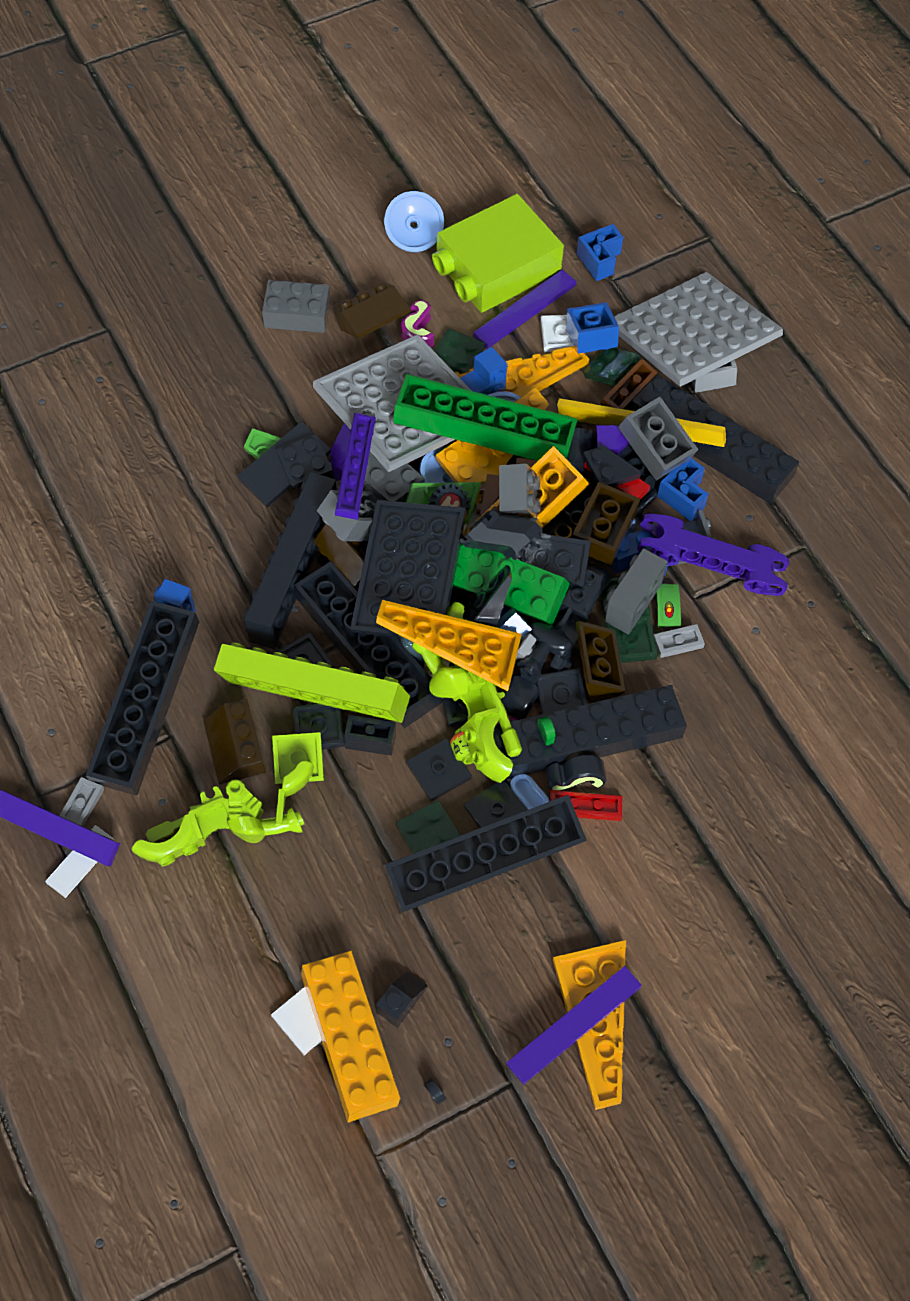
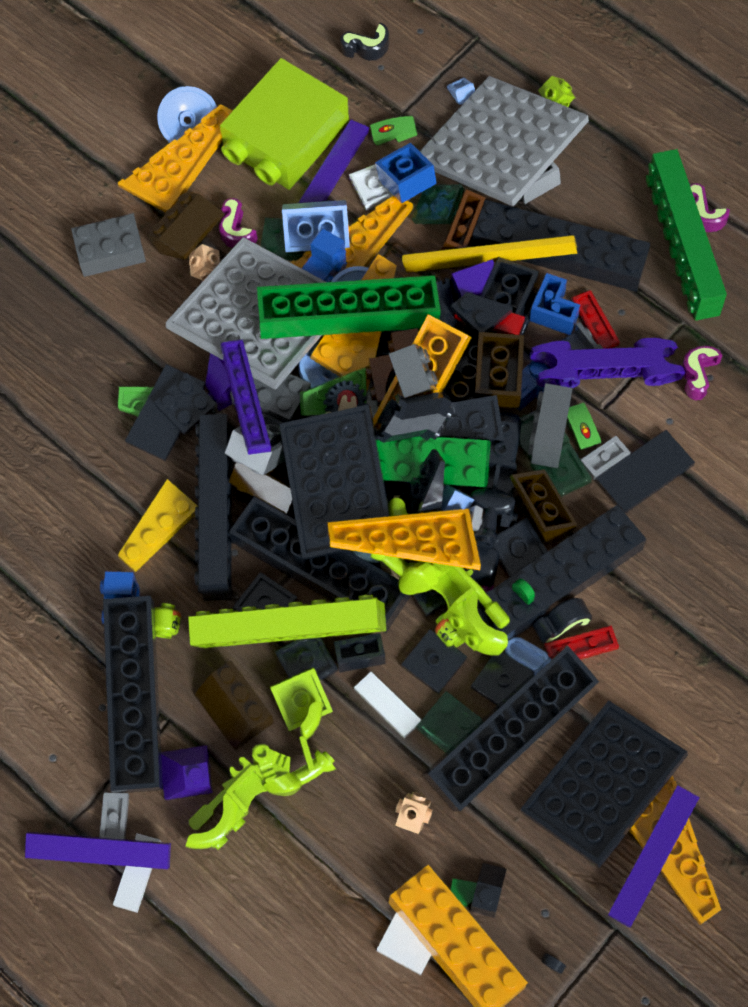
camera: 15 degrees left, 5 degrees up
blue brick [577,224,623,281] -> none
dark grey brick [618,397,698,481] -> none
none -> light orange wing [117,104,233,213]
none -> yellow wing [118,479,198,572]
none -> lime head [154,603,182,639]
none -> dark purple slope [161,745,213,800]
none -> light nougat brick [189,244,220,281]
none -> light blue slope [282,200,350,252]
none -> black animal [340,22,389,61]
none -> white tile [354,672,421,739]
none -> bright green slope [370,116,417,146]
none -> light nougat brick [395,792,433,834]
none -> light blue slope [447,78,475,105]
none -> green tile [451,879,477,907]
none -> black plate [520,700,688,868]
none -> lime brick [538,76,575,107]
none -> red tile [571,290,620,349]
none -> black tile [595,430,695,514]
none -> green brick [646,149,727,321]
none -> magenta animal [682,345,722,400]
none -> magenta animal [690,183,730,232]

